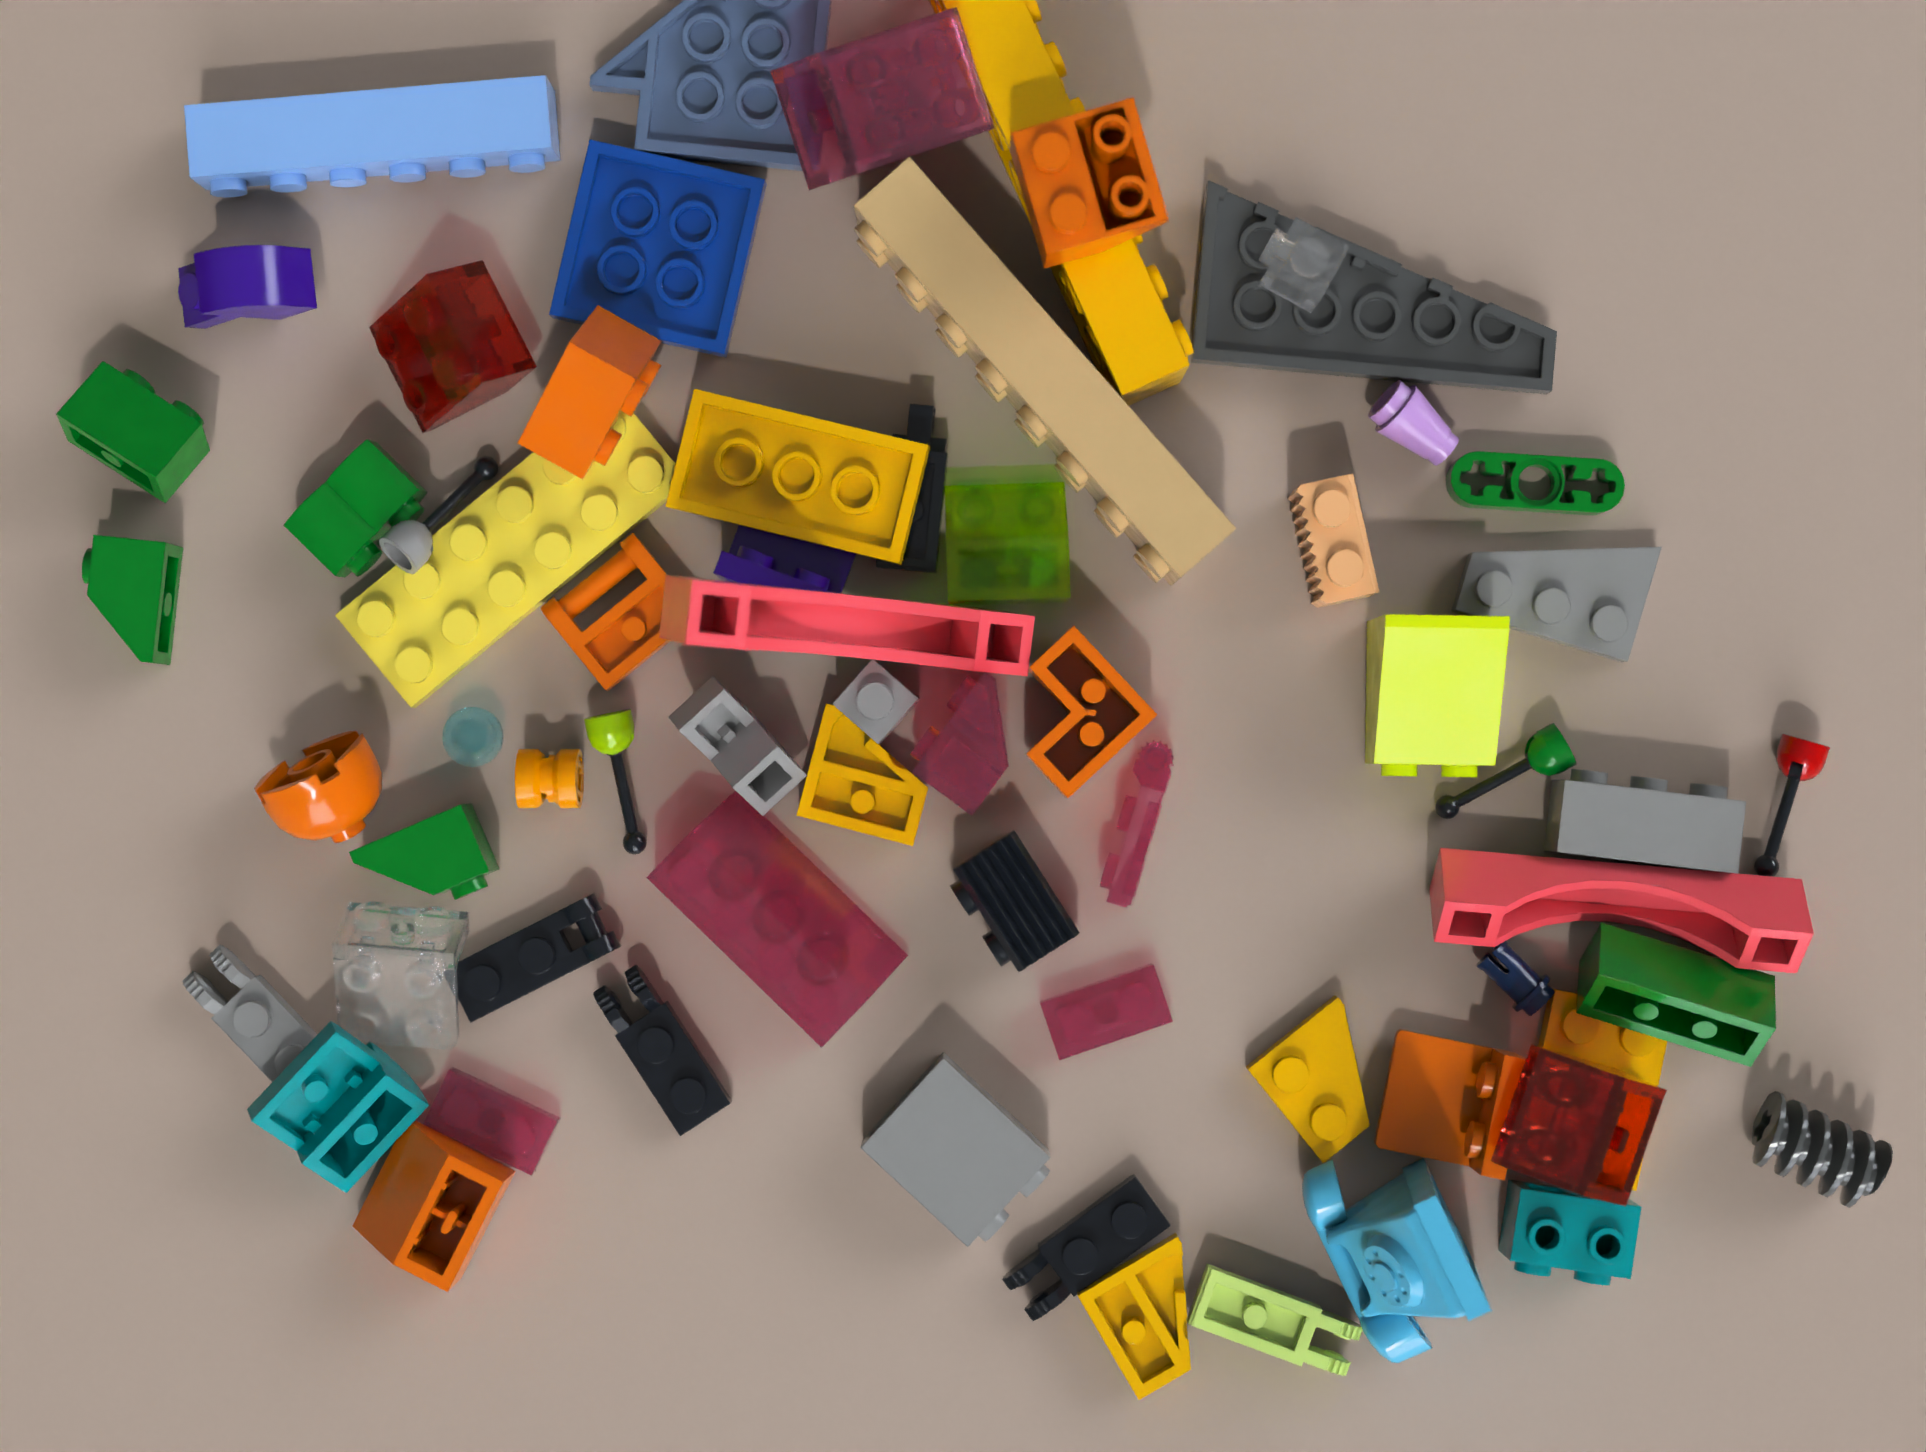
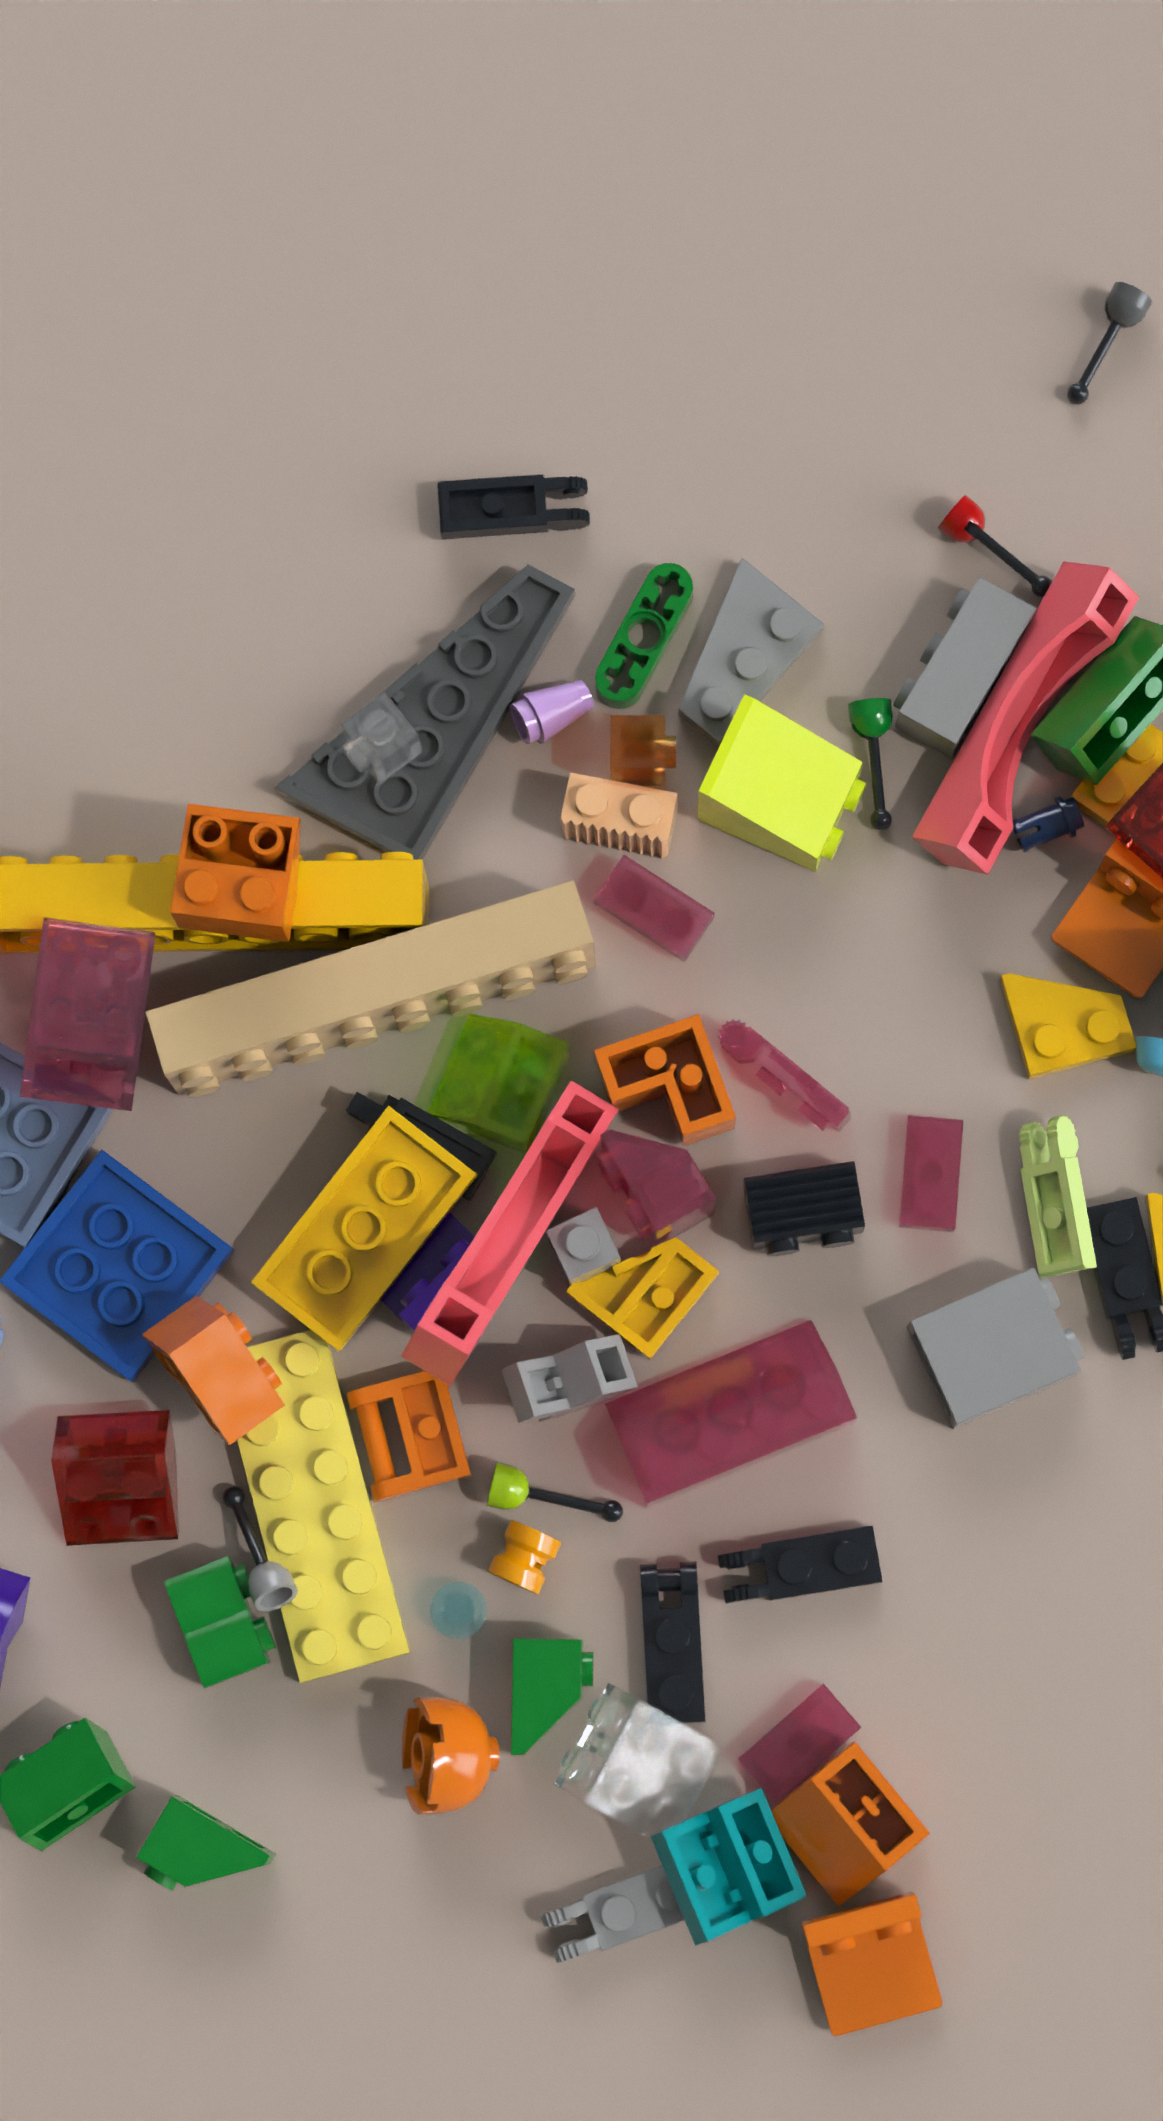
camera: 65 degrees left, 10 degrees down
none -> black hinge [438,474,590,539]
none -> clear pink plate [594,855,715,962]
none -> clear orange brick [610,715,676,786]
none -> orange bracket [801,1892,943,2036]
none -> yellowish green hinge [1018,1115,1097,1278]

